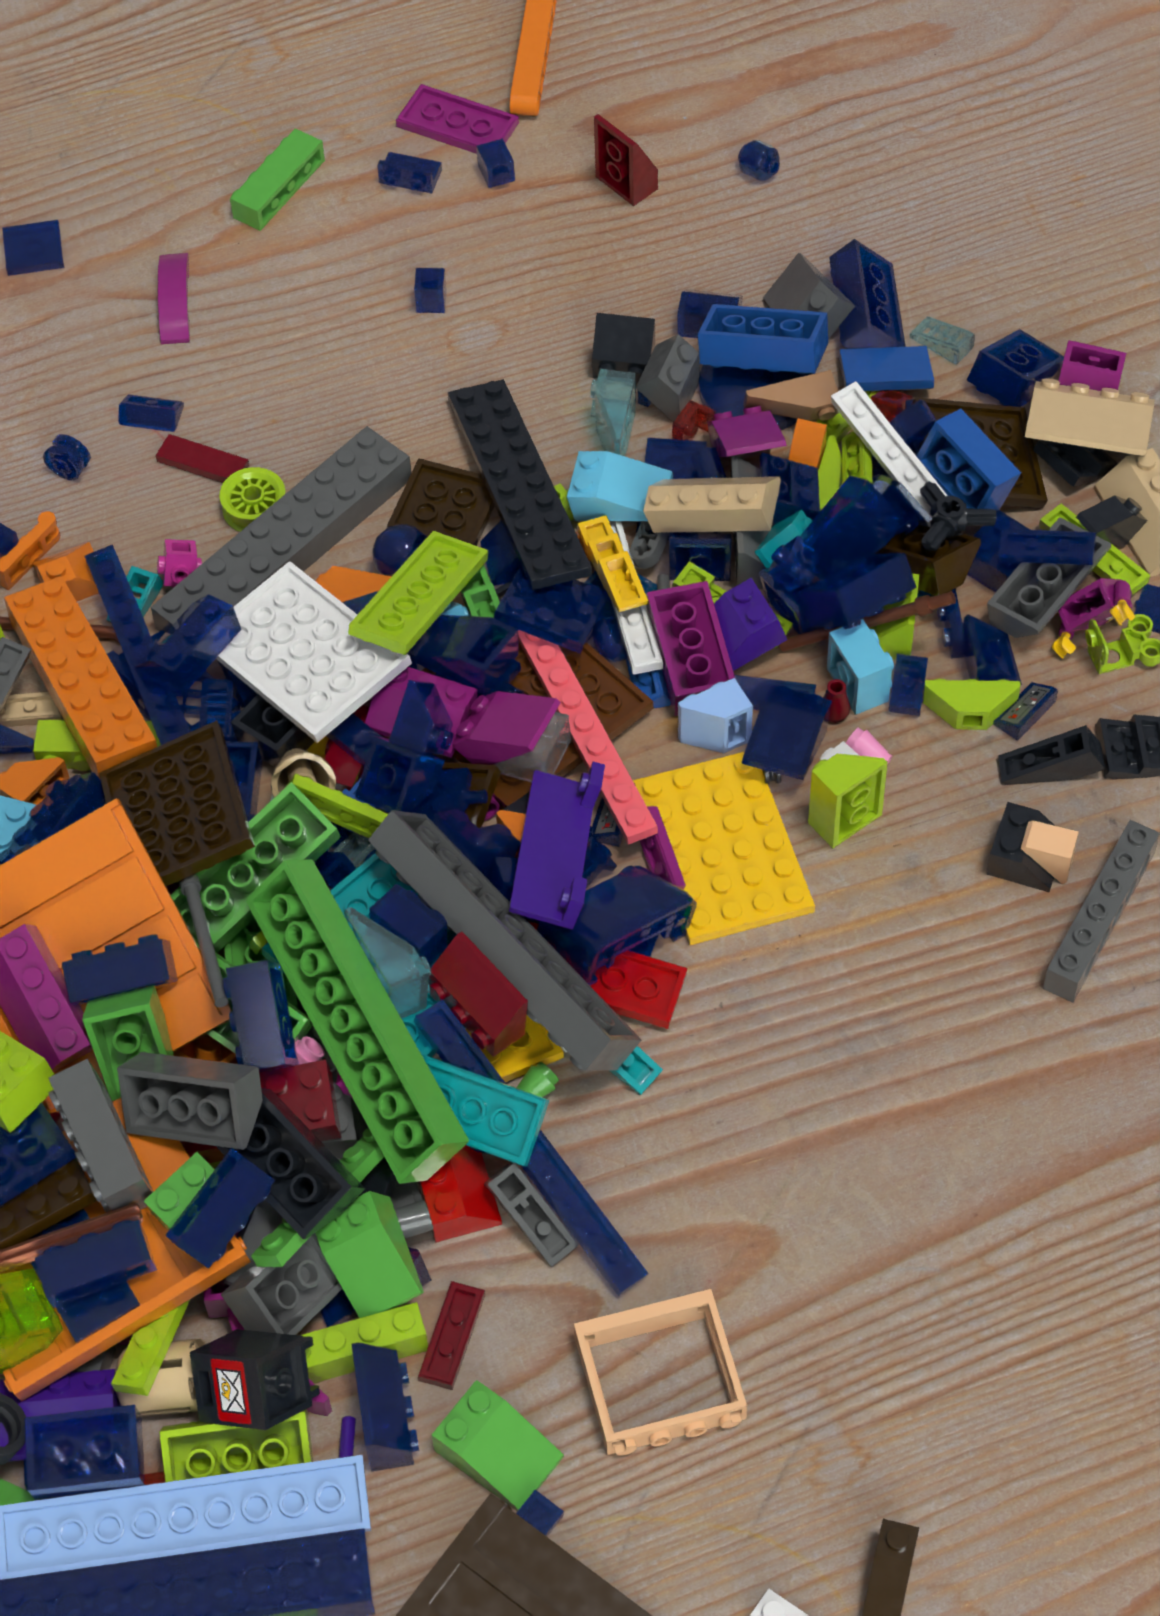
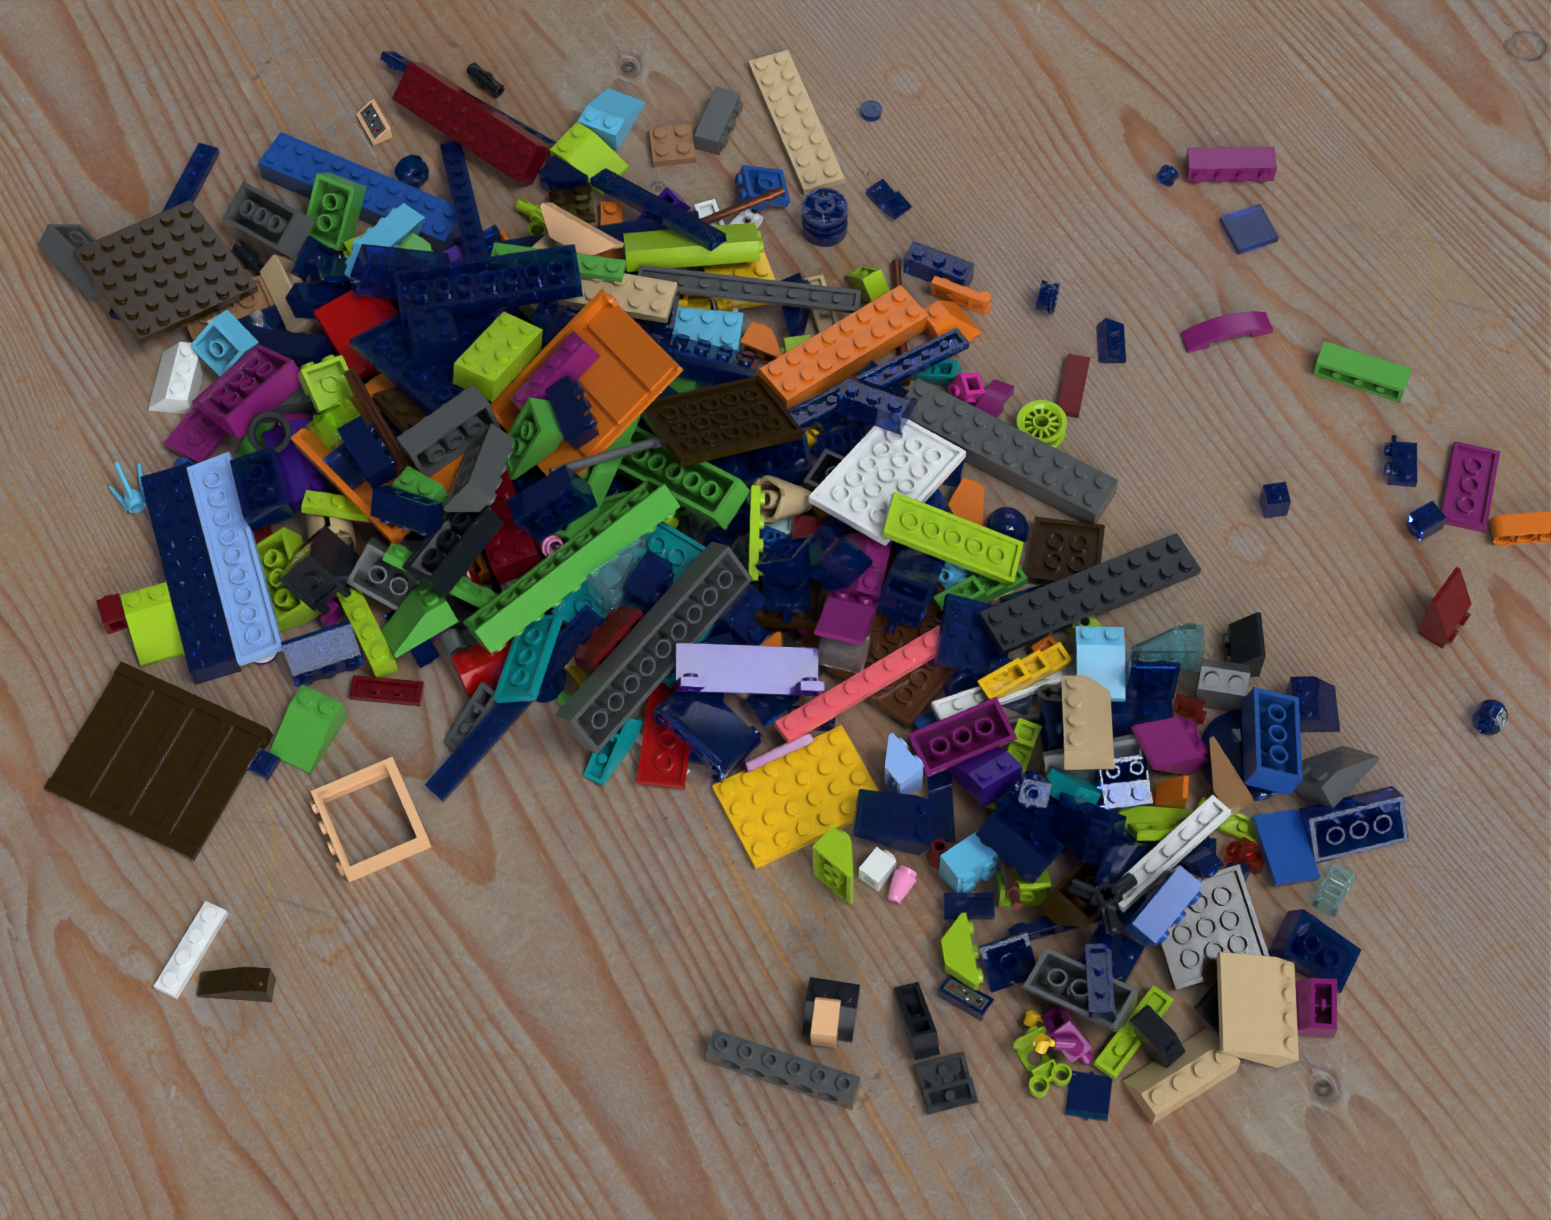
camera: 80 degrees right, 5 degrees up
none -> magenta slope [975,379,1015,418]
none -> clear blue slope [1125,660,1181,700]

